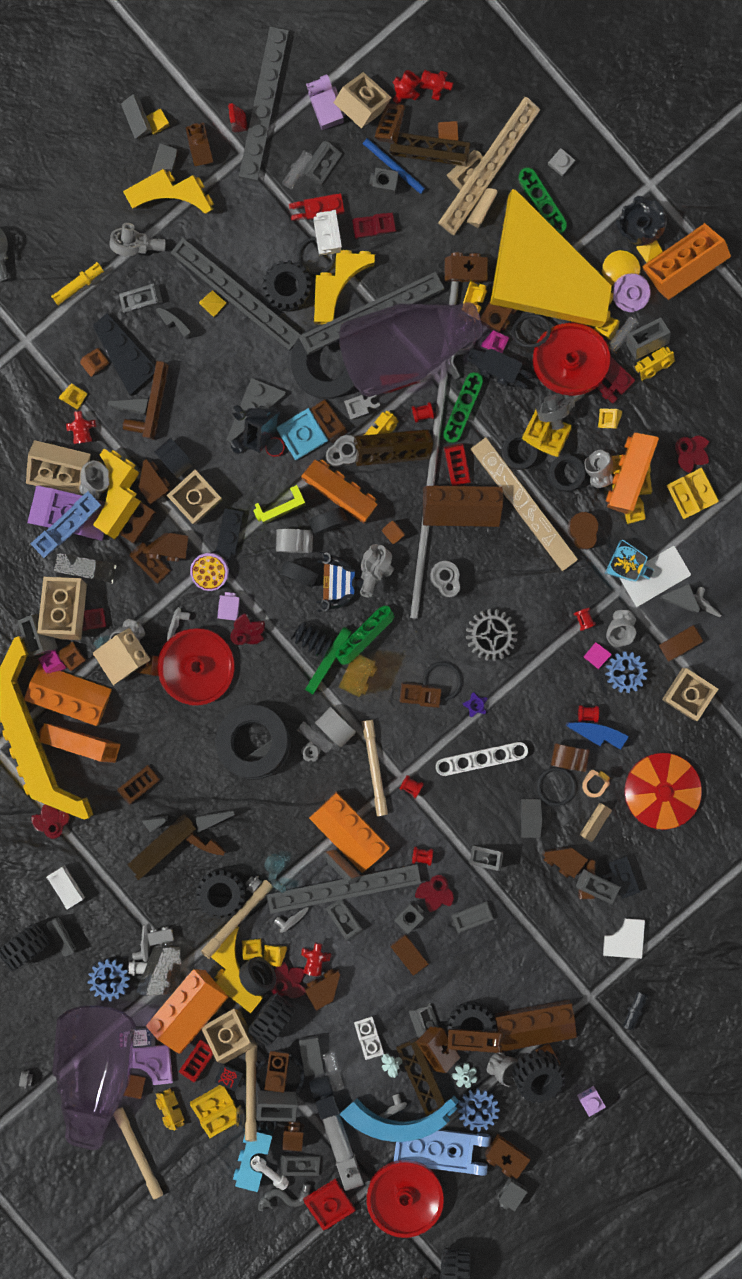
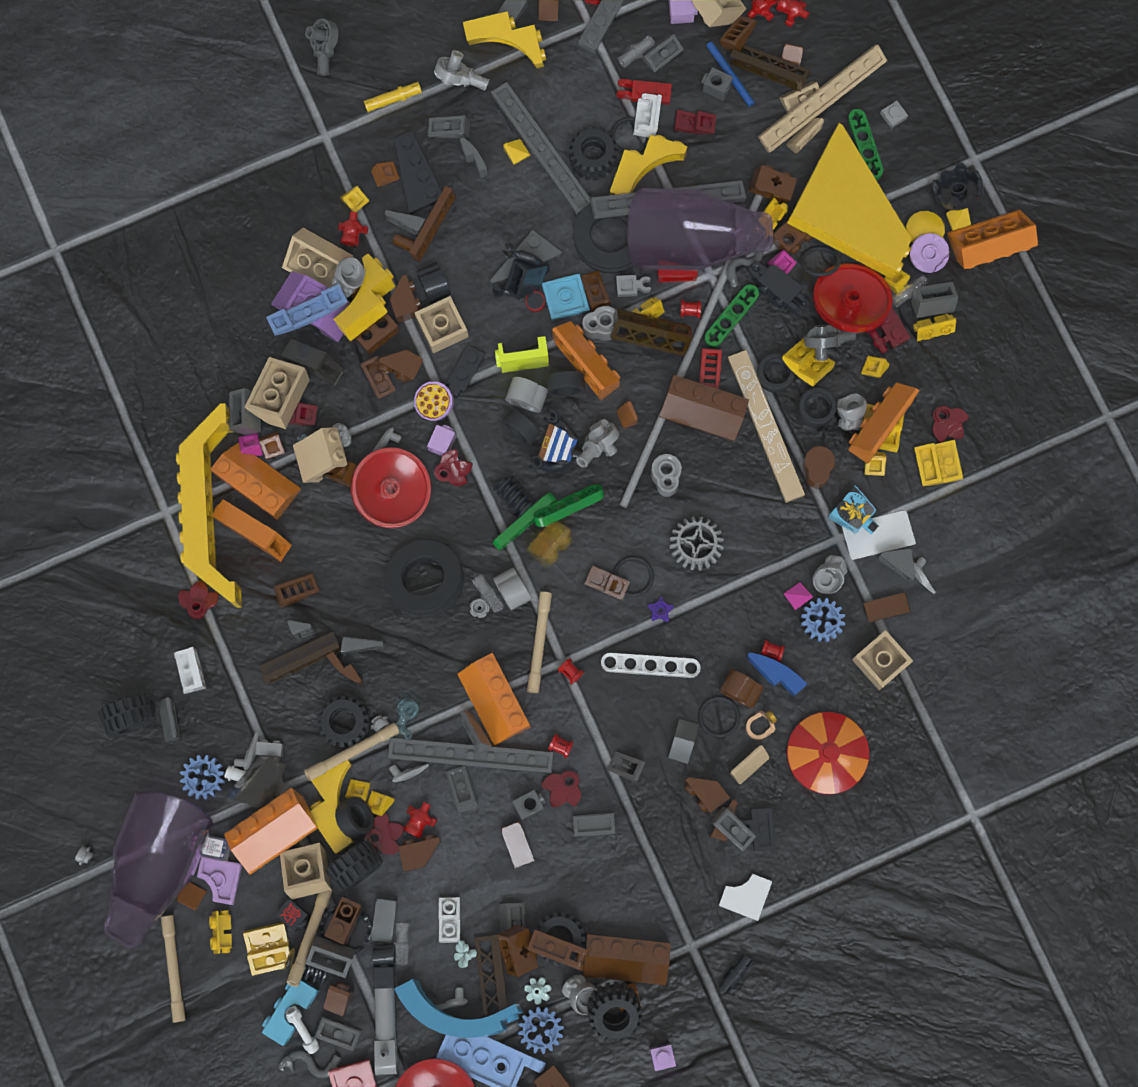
camera: 20 degrees right, 10 degrees down
red slope [179,1039,213,1083] -> none
red bush [573,607,596,631] -> none

